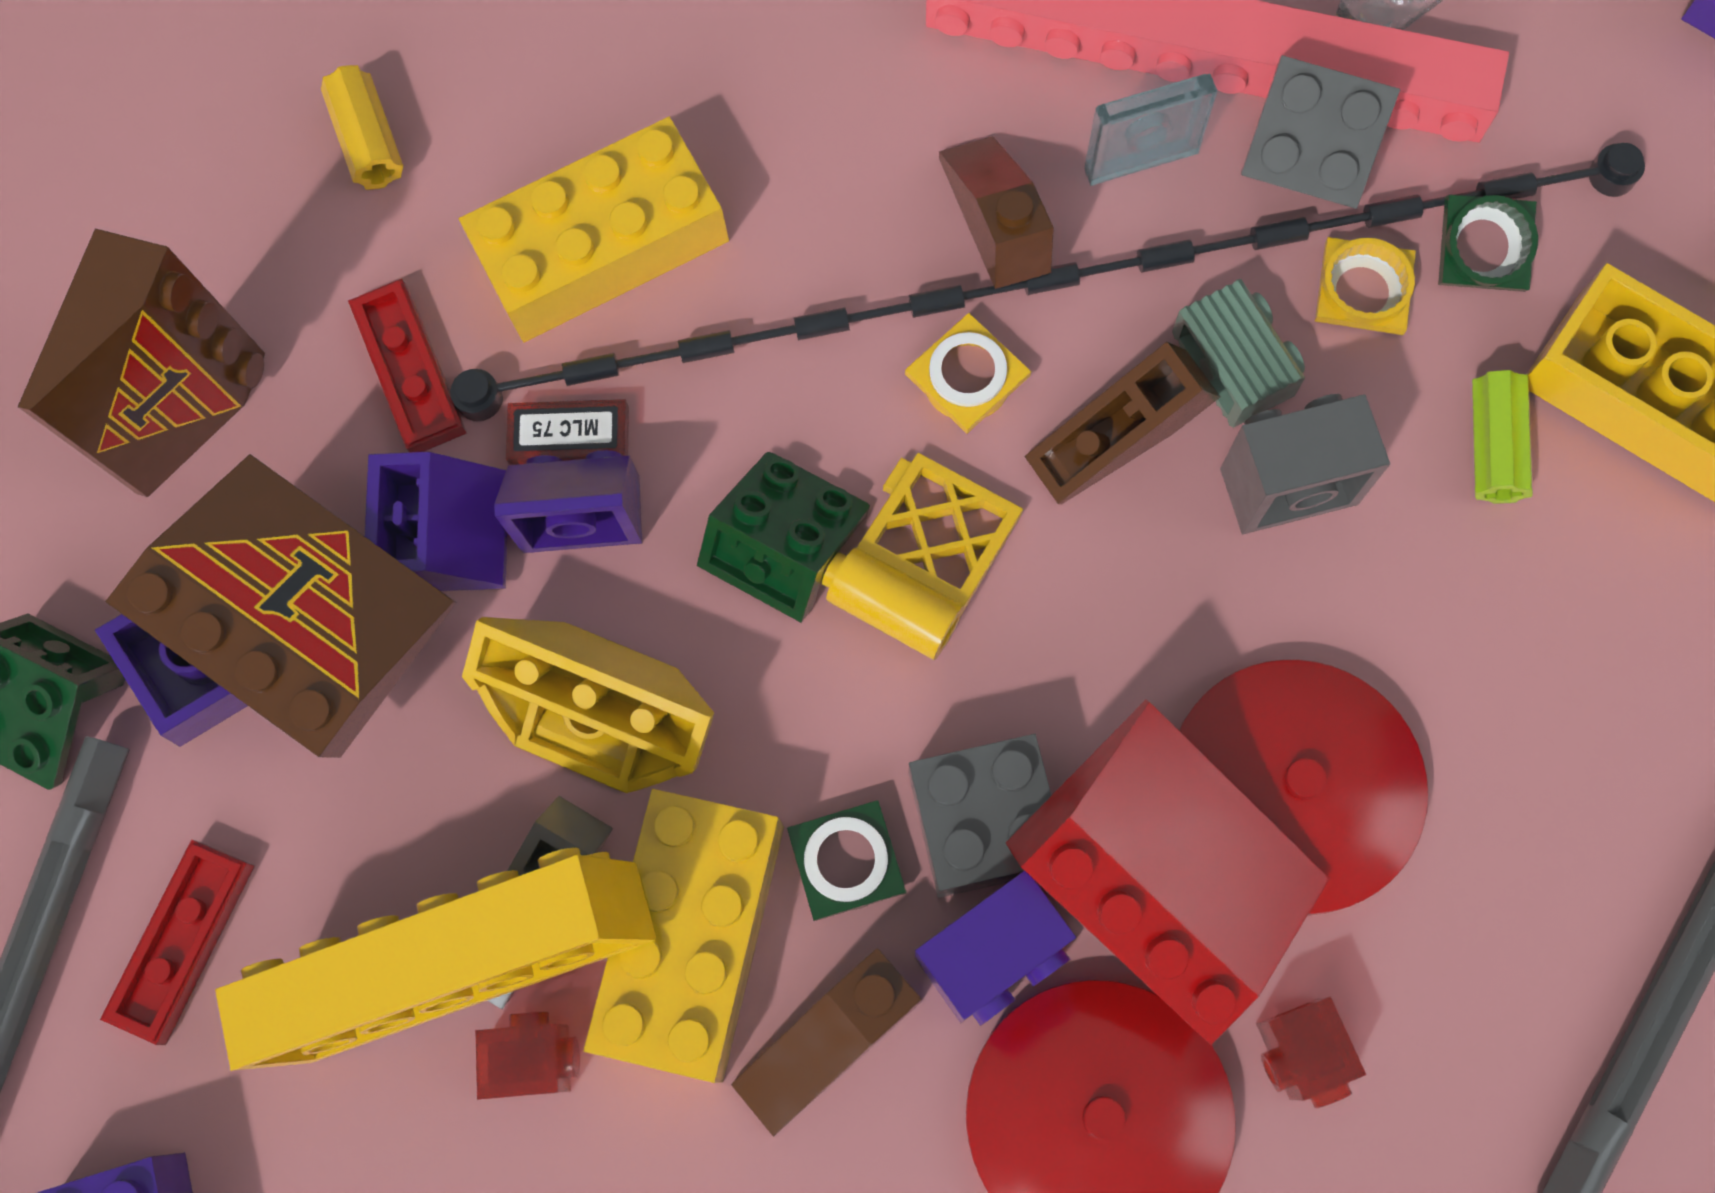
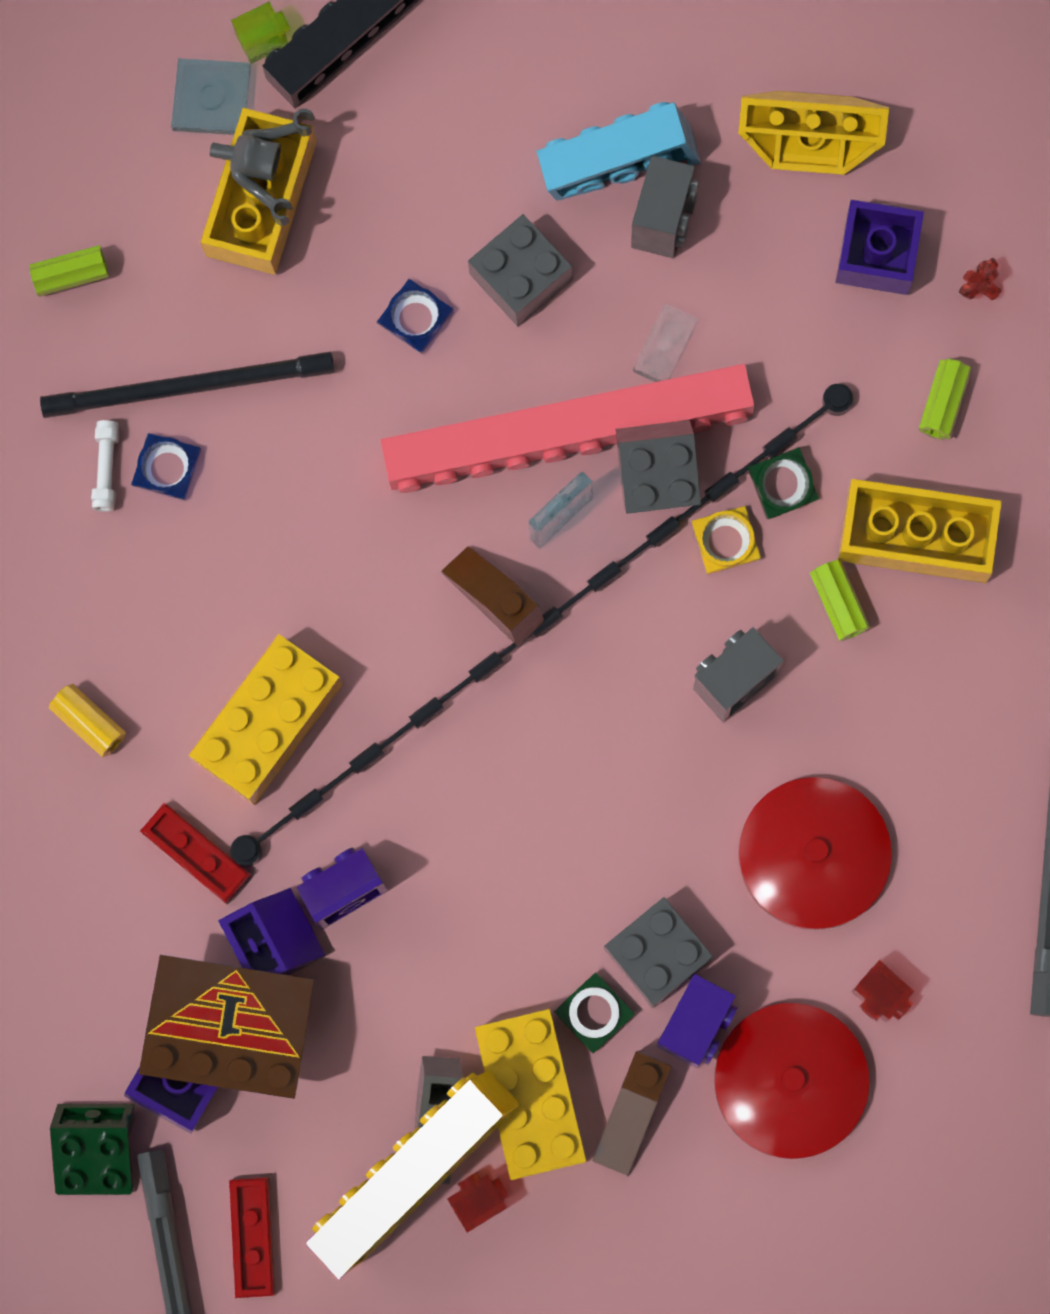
camera: 25 degrees left, 5 degrees up
reddish brown slope [17,228,265,497] -> none
yellow wedge [462,617,714,794] -> none
tile [506,399,629,465] -> none
dark green bracket [697,452,870,623] -> none
yellow piece [822,453,1023,660] -> none
piece [905,313,1031,434] -> none
red slope [1006,699,1330,1045] -> none
reddish brown slope [1024,342,1221,504] -> none
sand green brick [1172,279,1305,428] -> none

